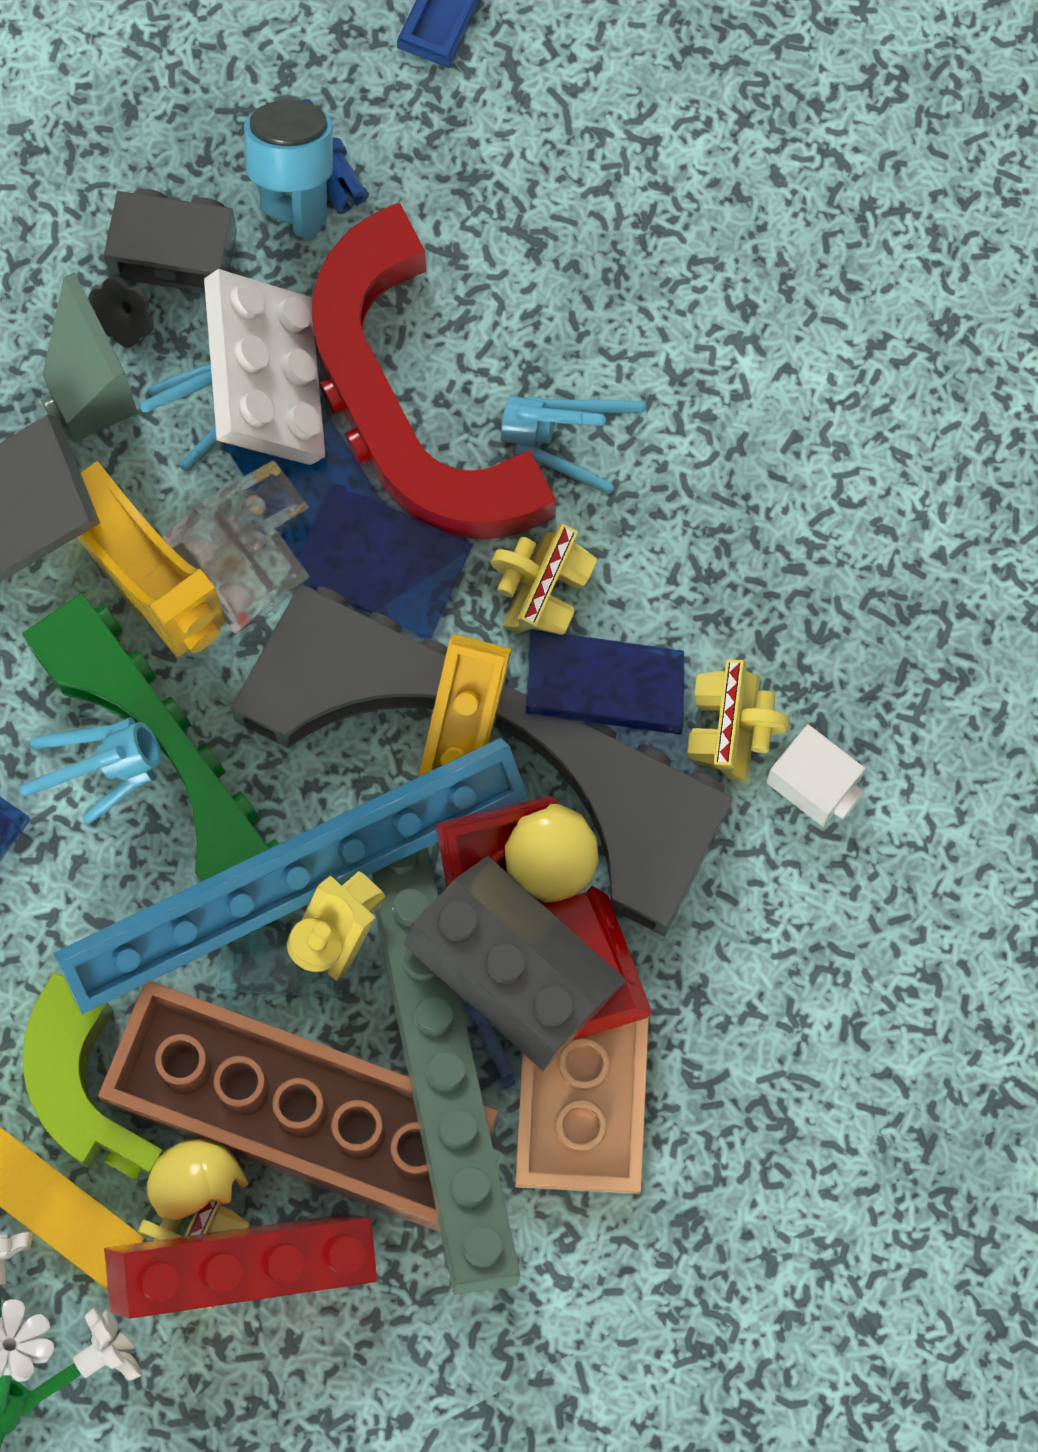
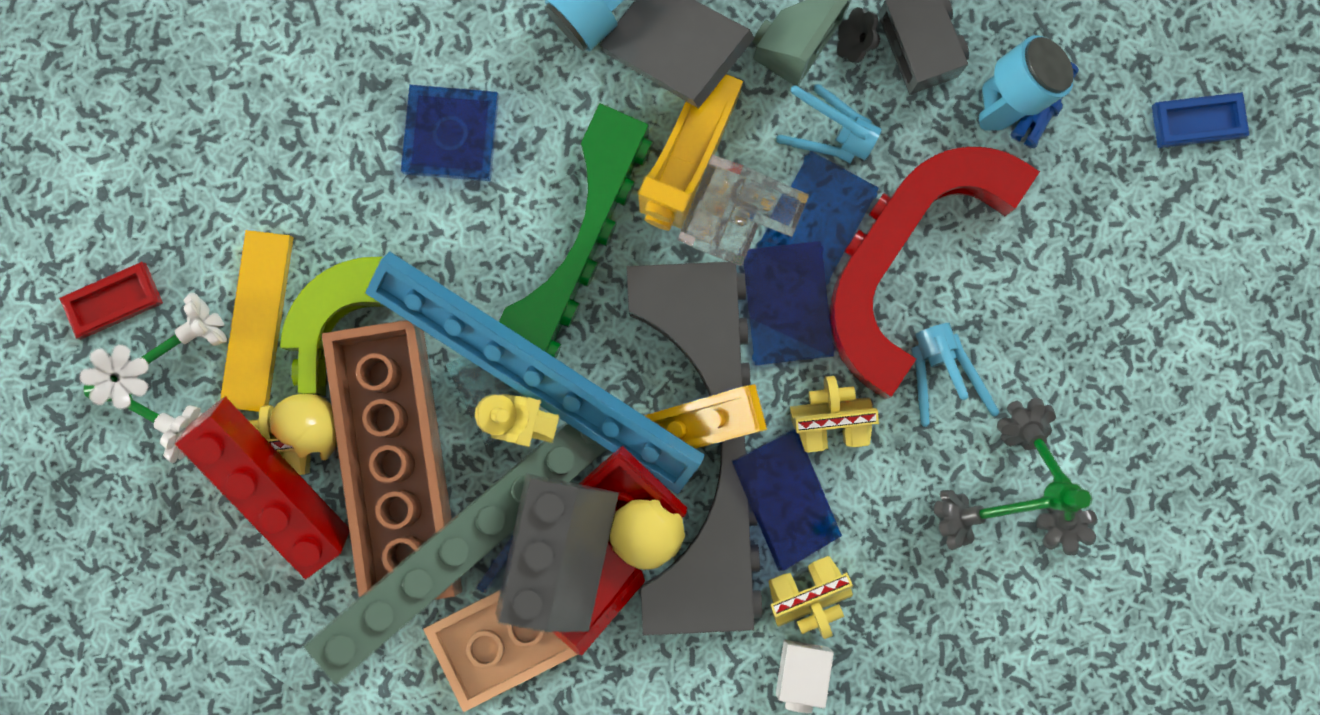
camera: 60 degrees right, 10 degrees up
medium azure plant [19,717,161,823] -> none
white plate [204,269,326,465] -> none
none -> dark grey plant [934,398,1098,556]

